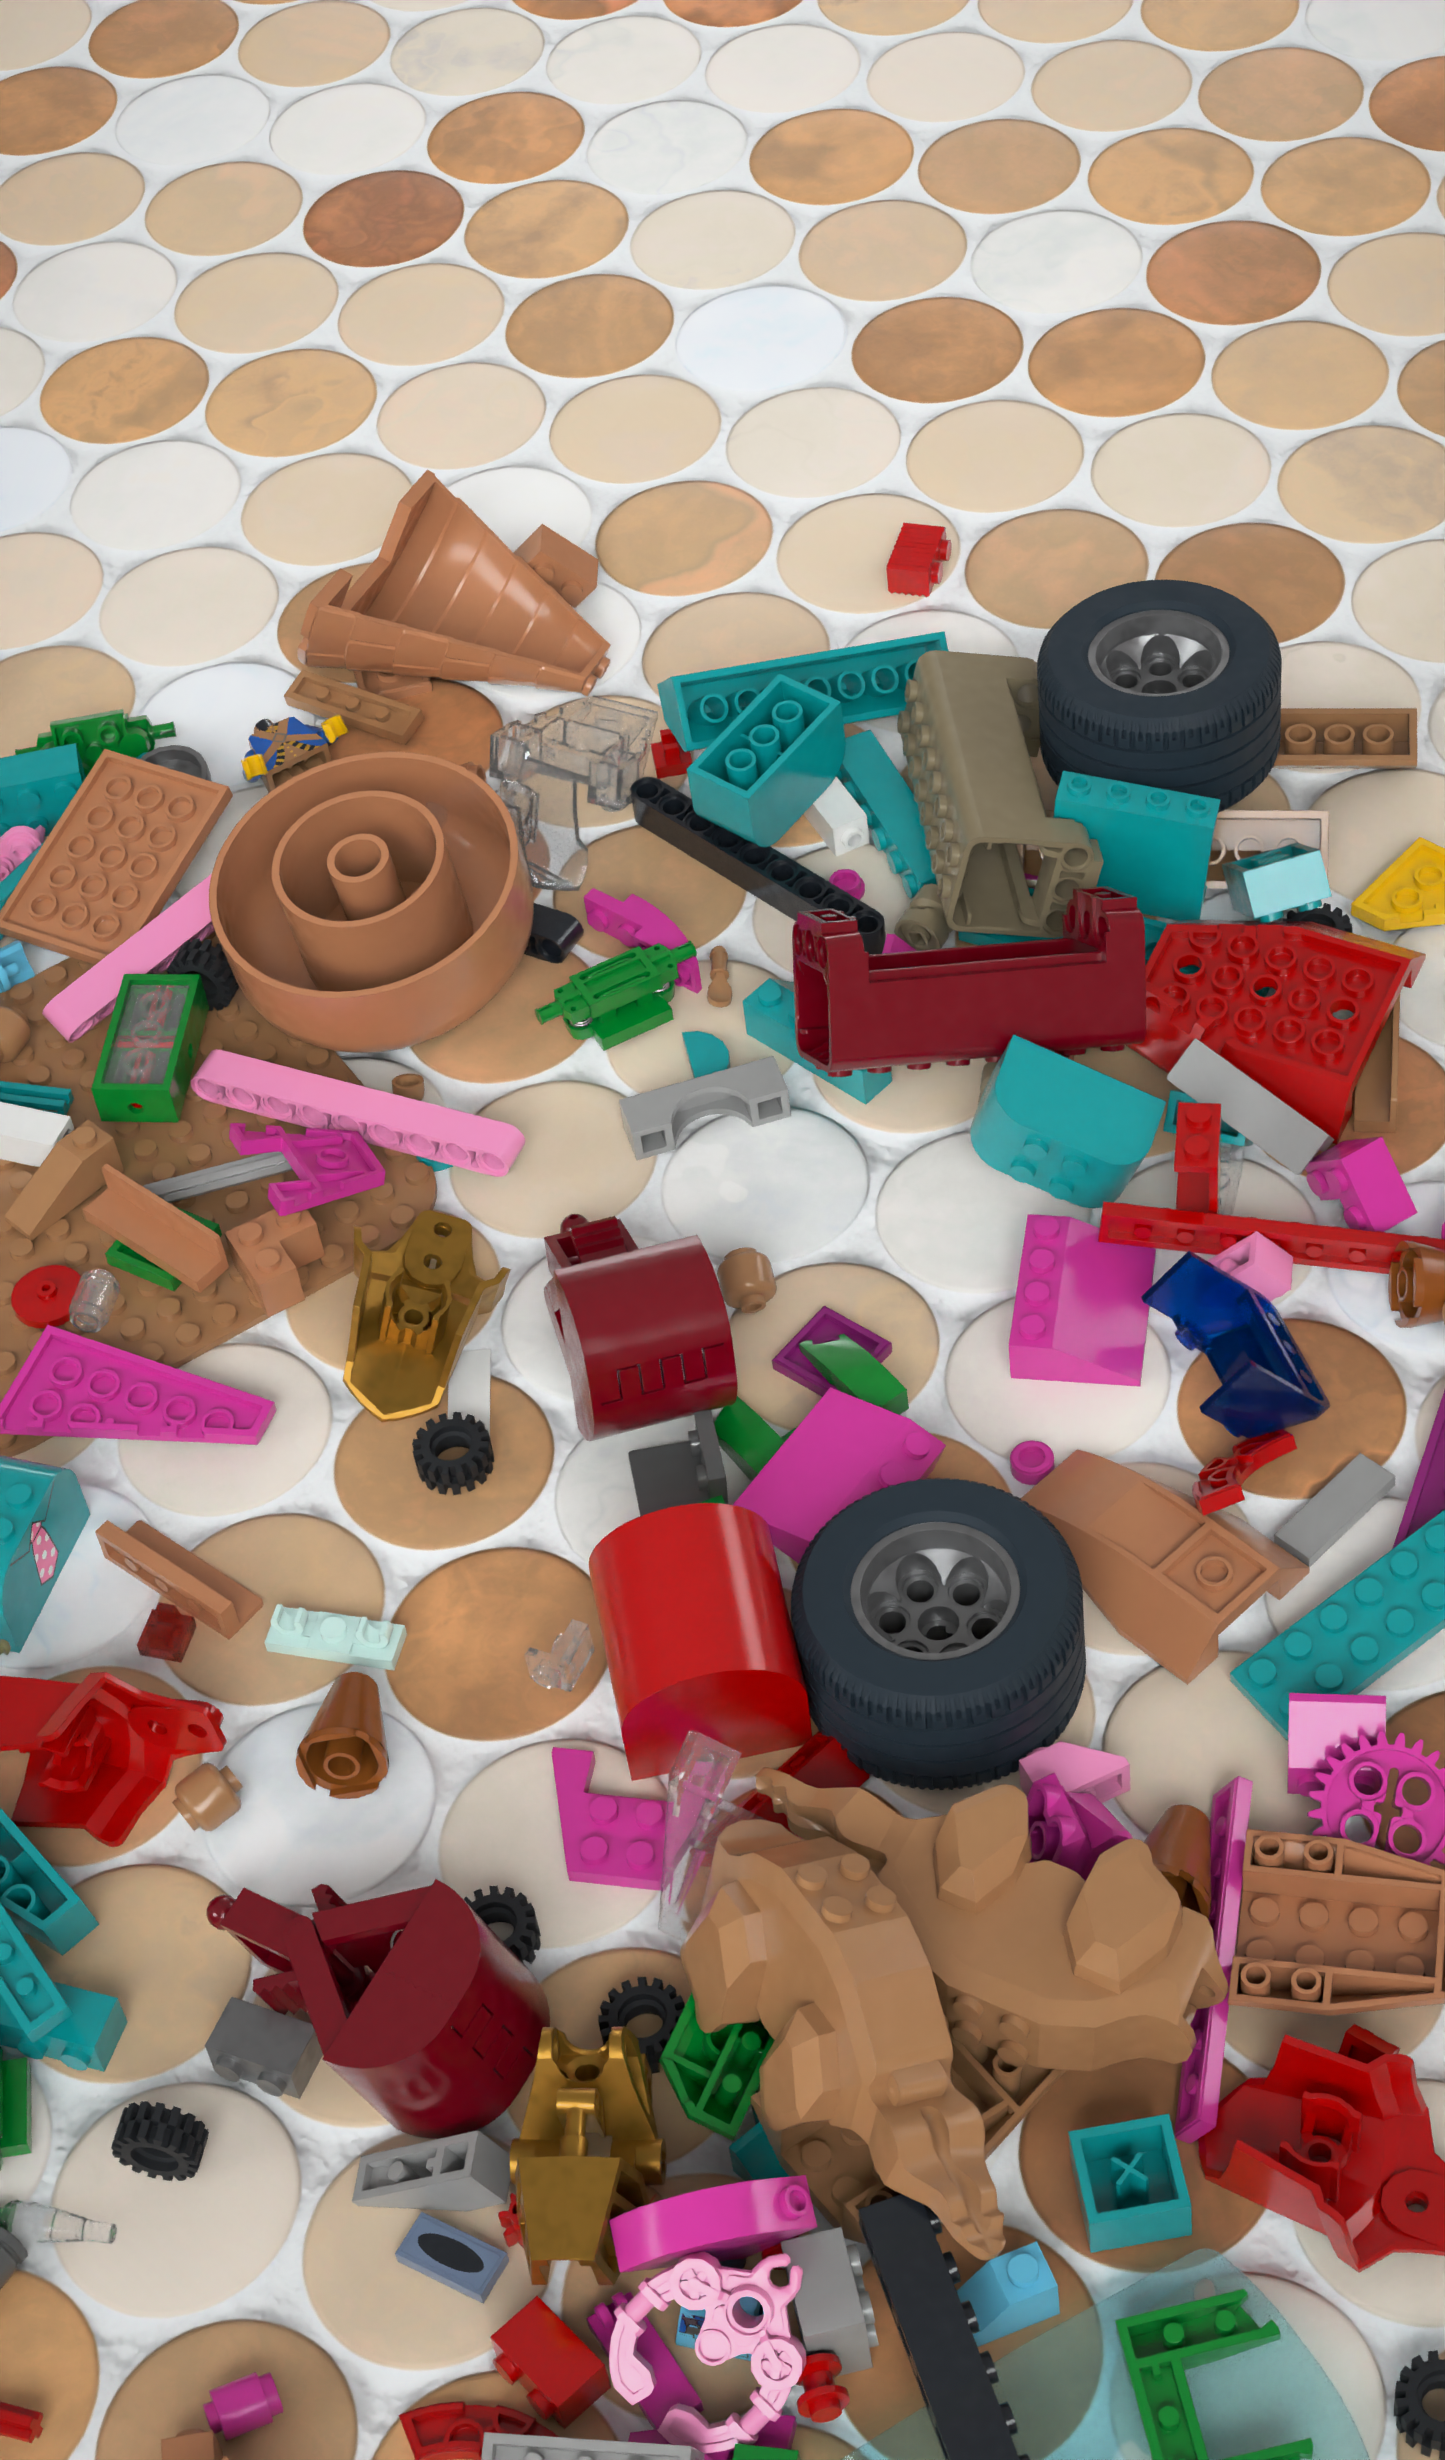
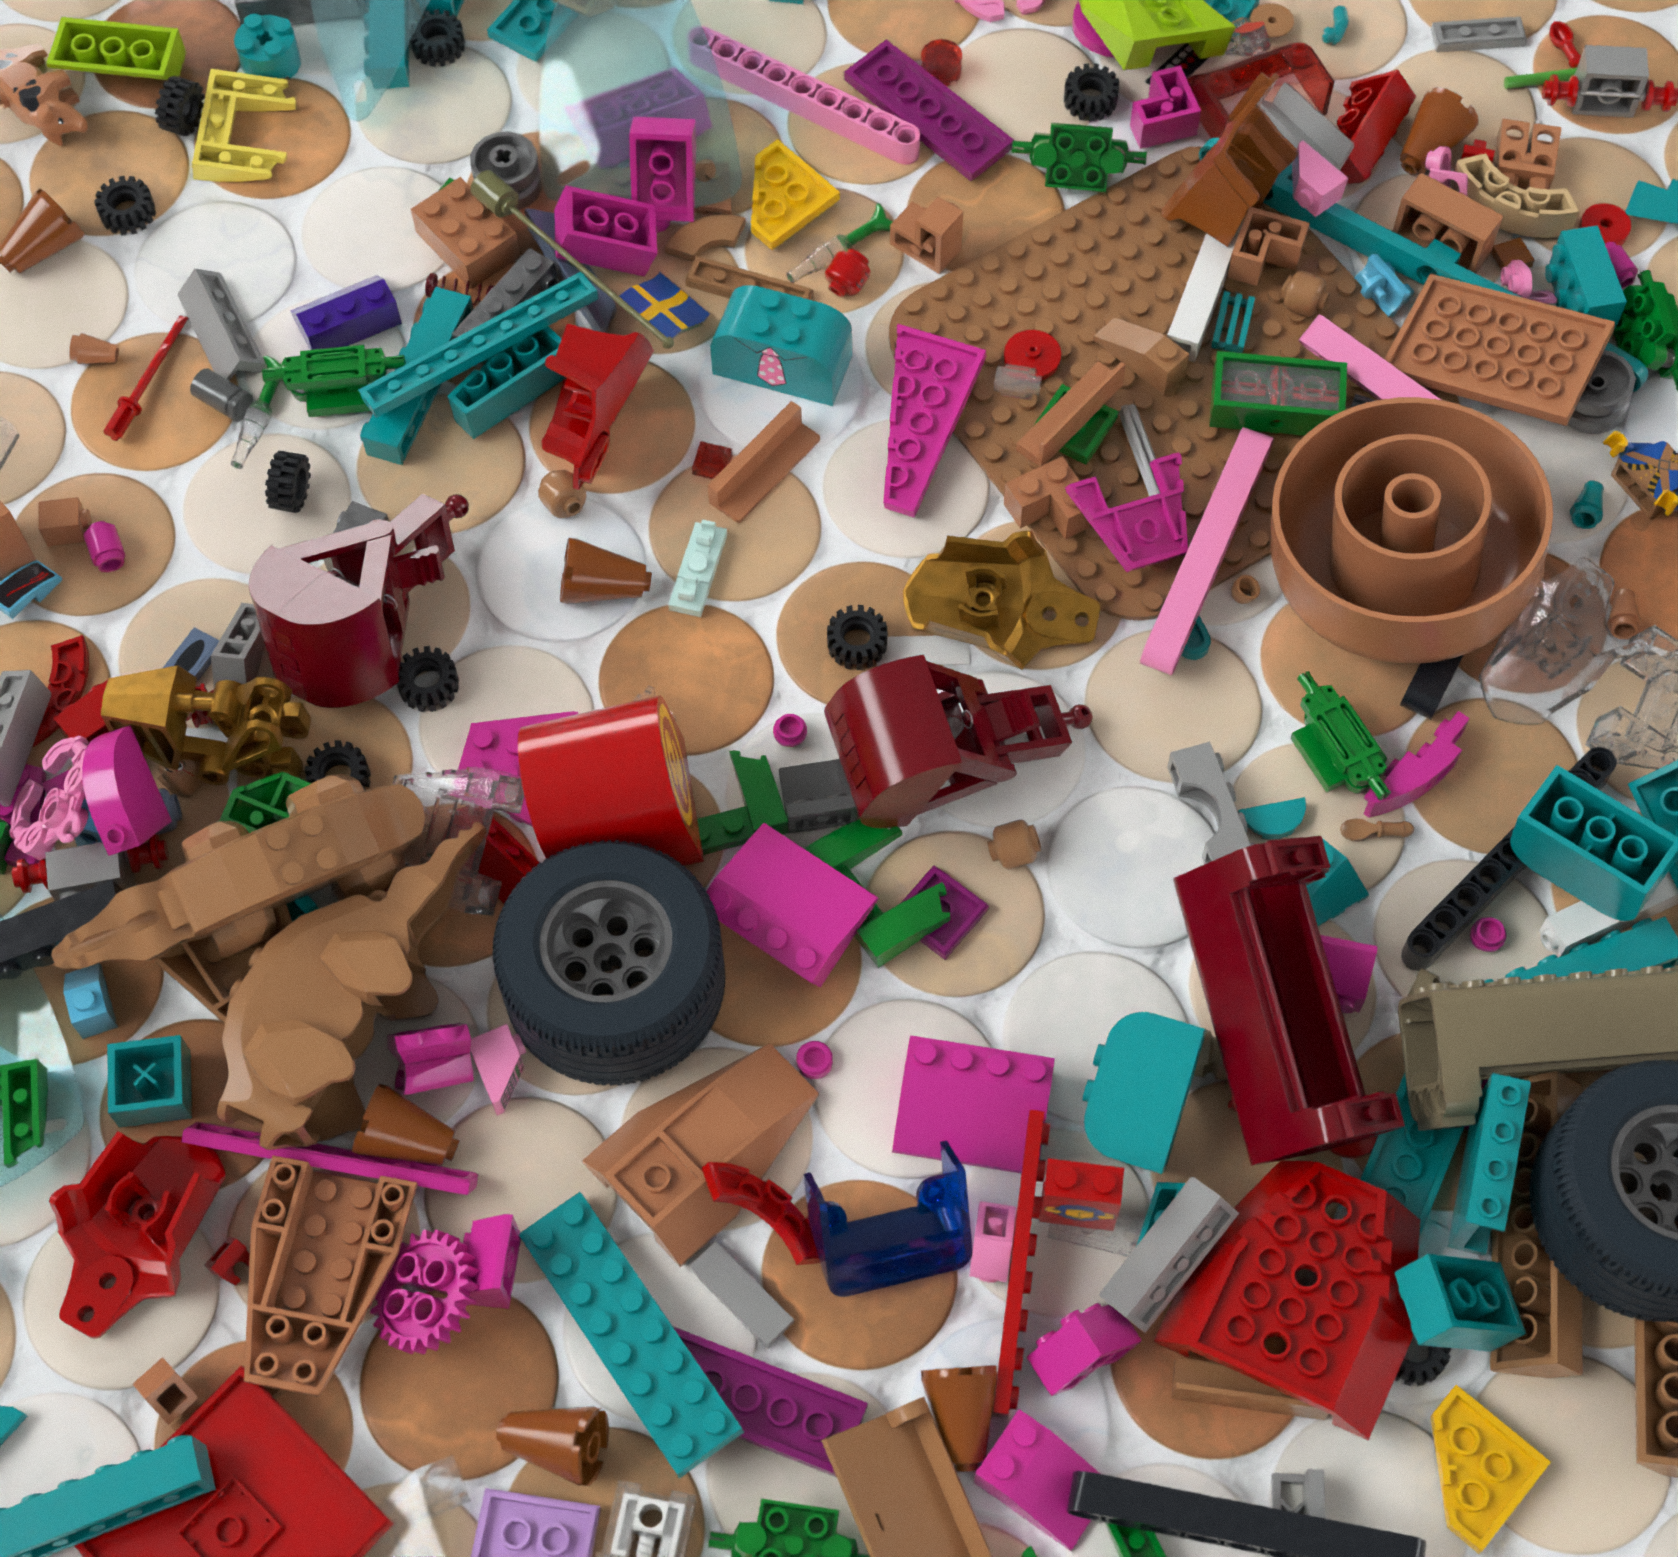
camera: 85 degrees right, 15 degrees up
none -> dark pink plate [773,714,807,747]

